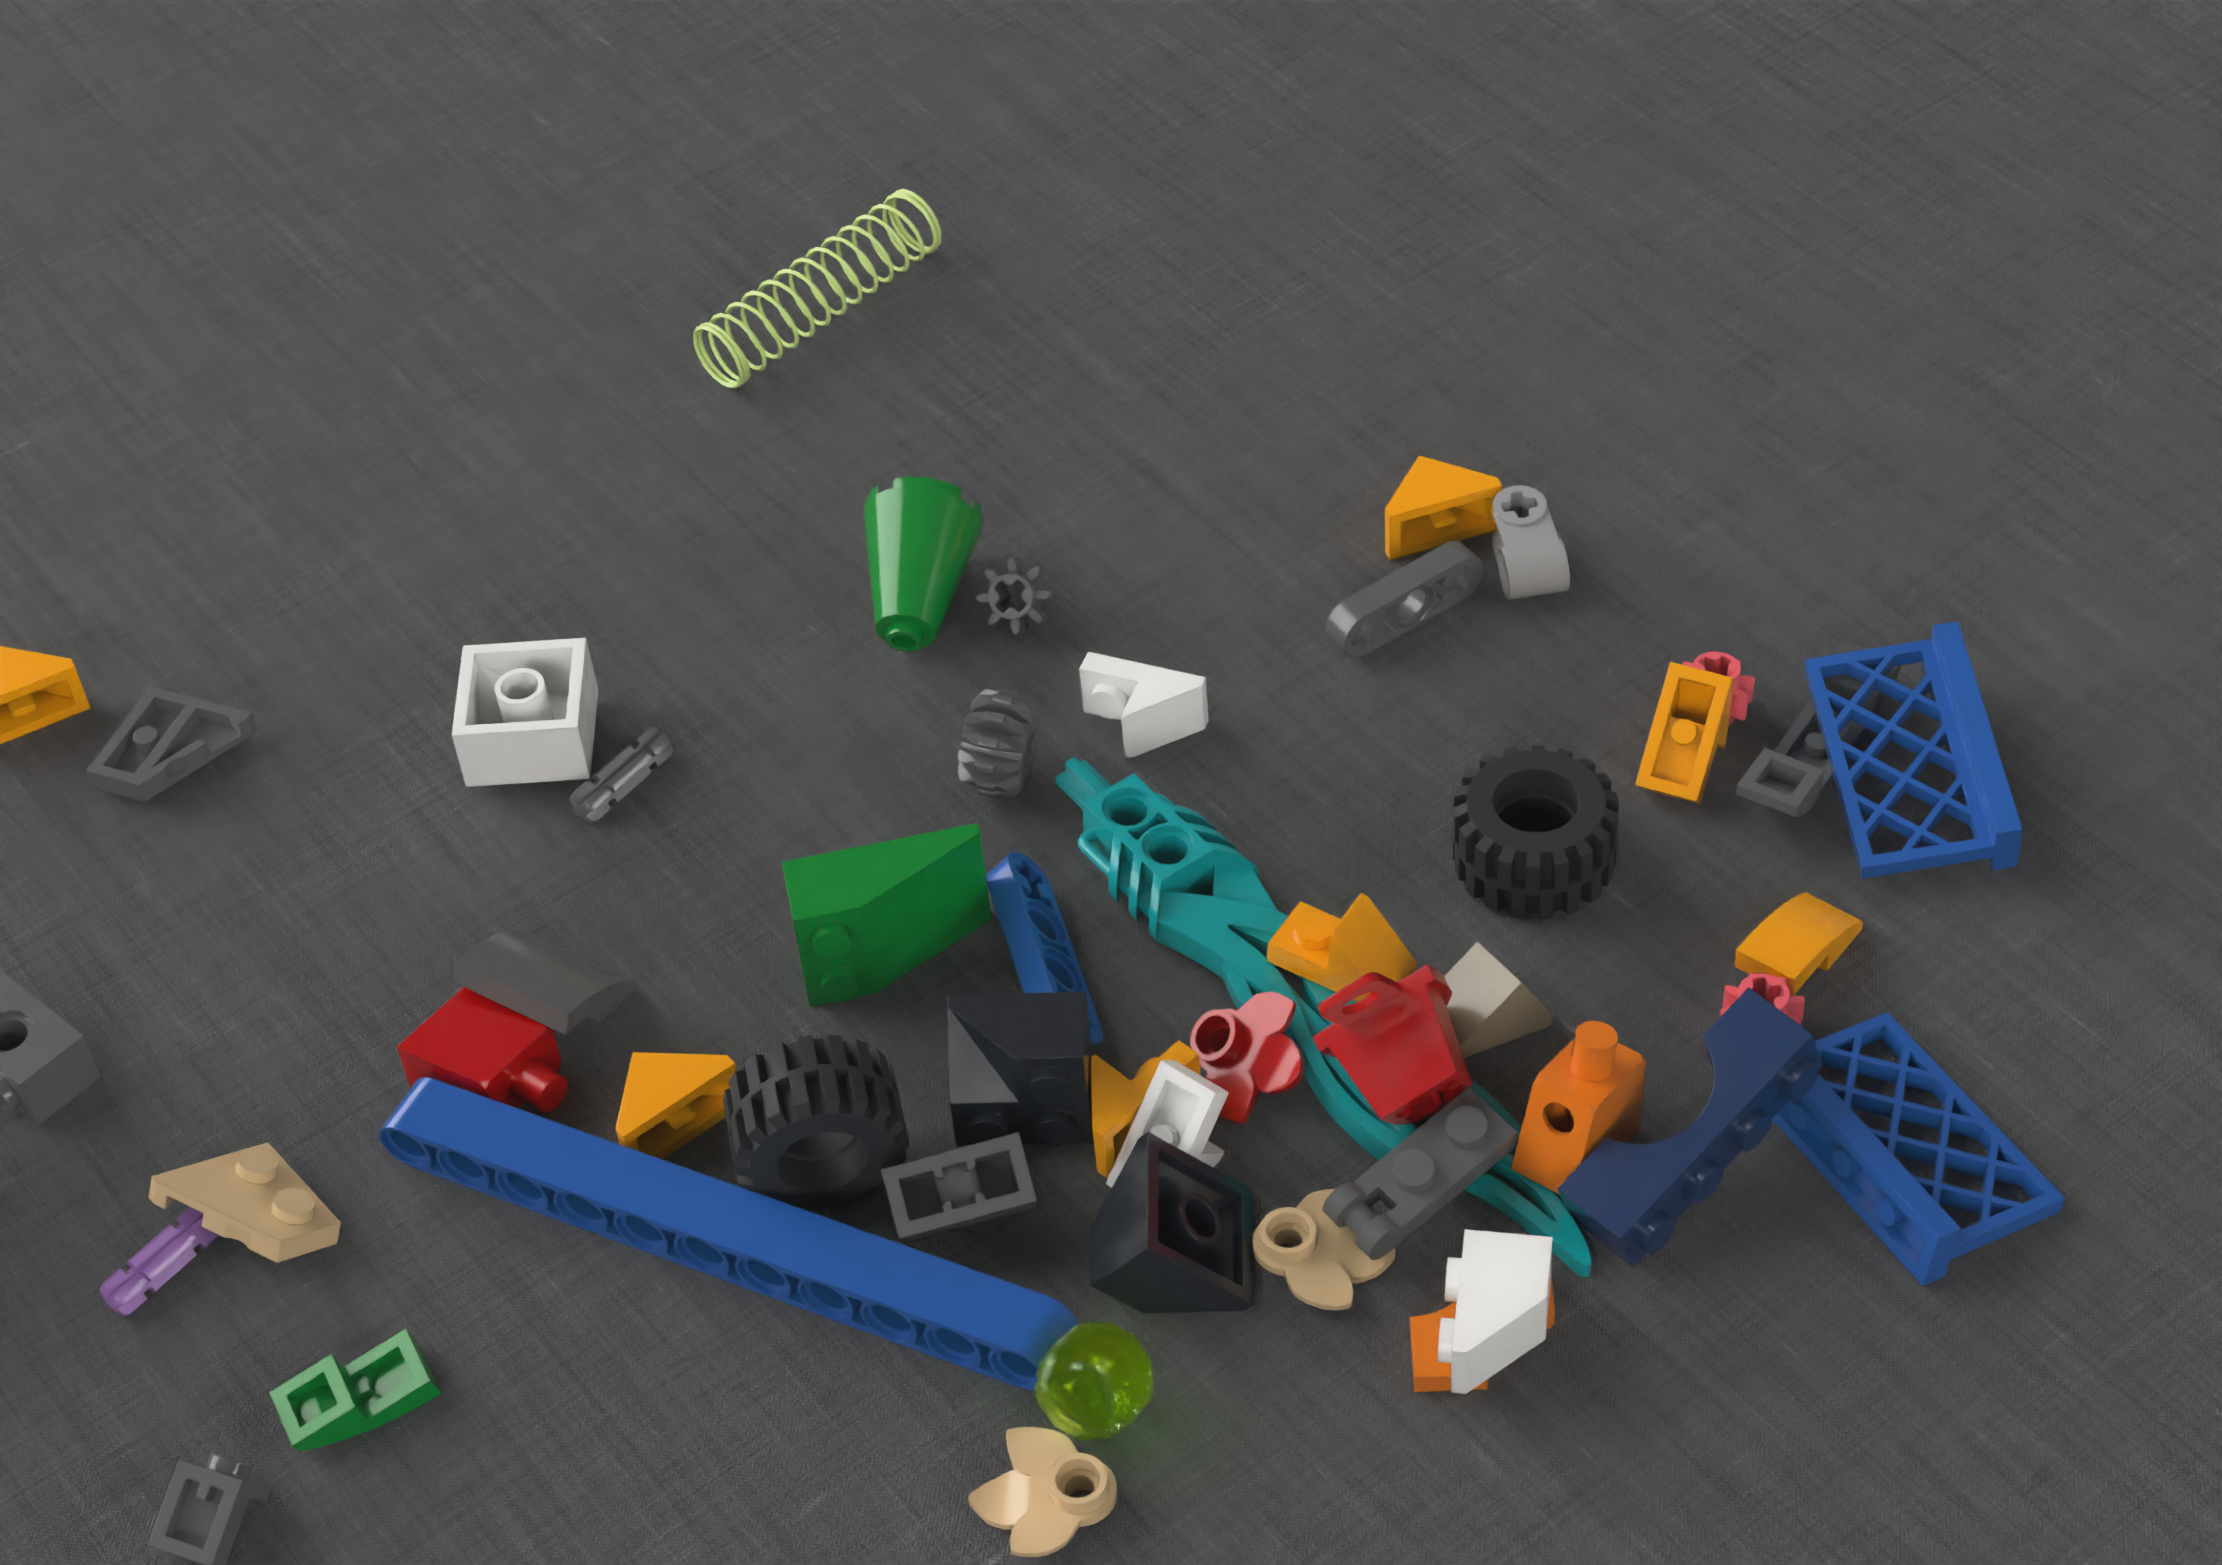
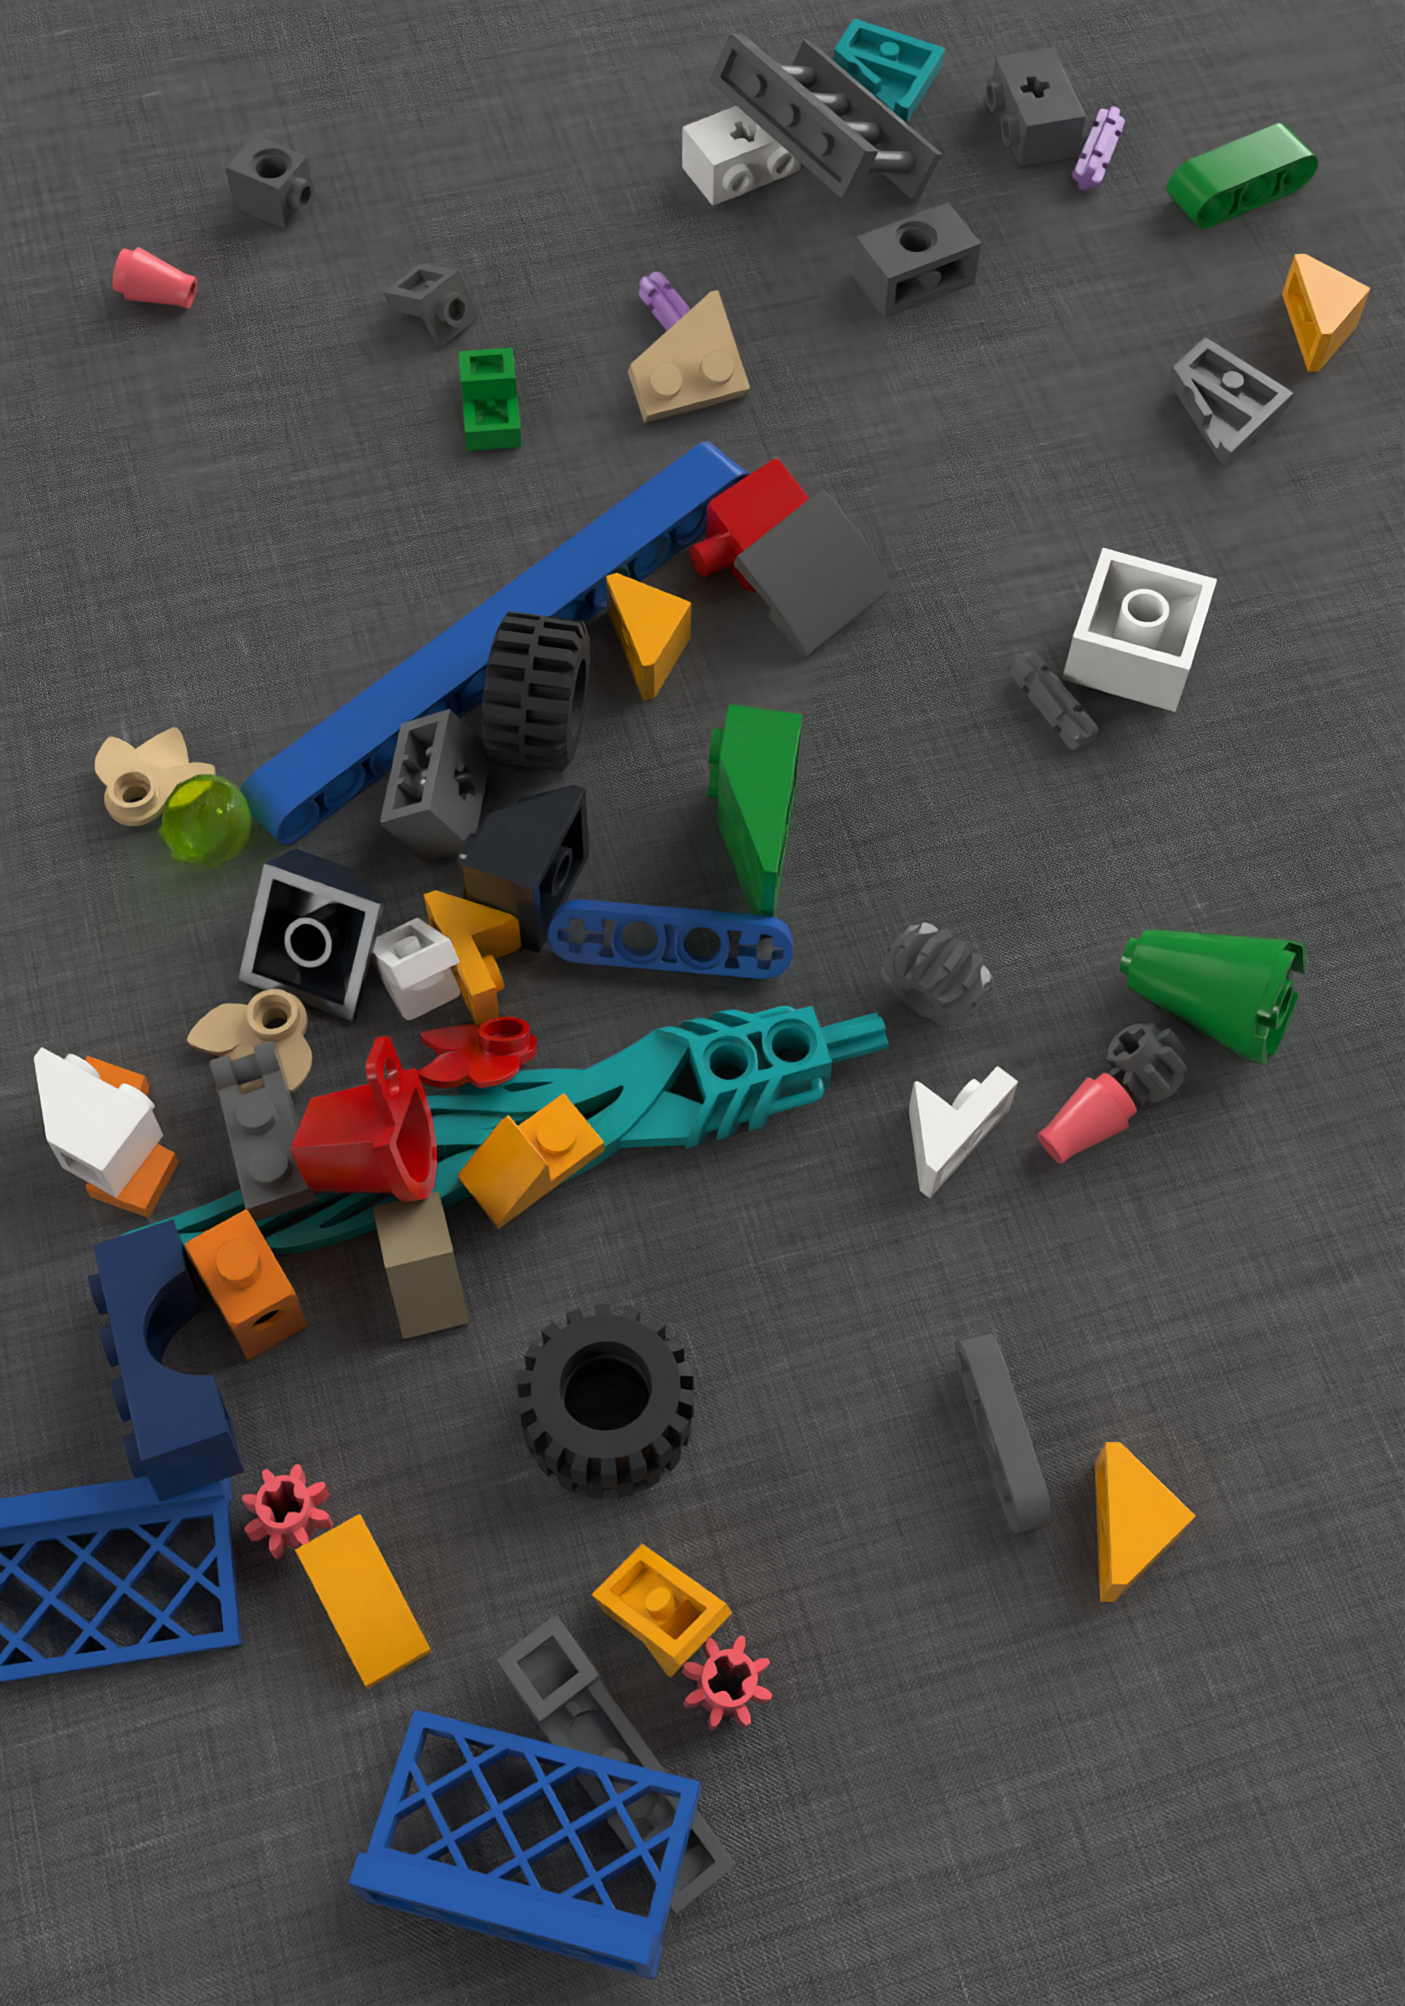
camera: 105 degrees right, 15 degrees up
light grey piece [1492,485,1570,601] -> none
none -> coral cone [1037,1073,1137,1164]

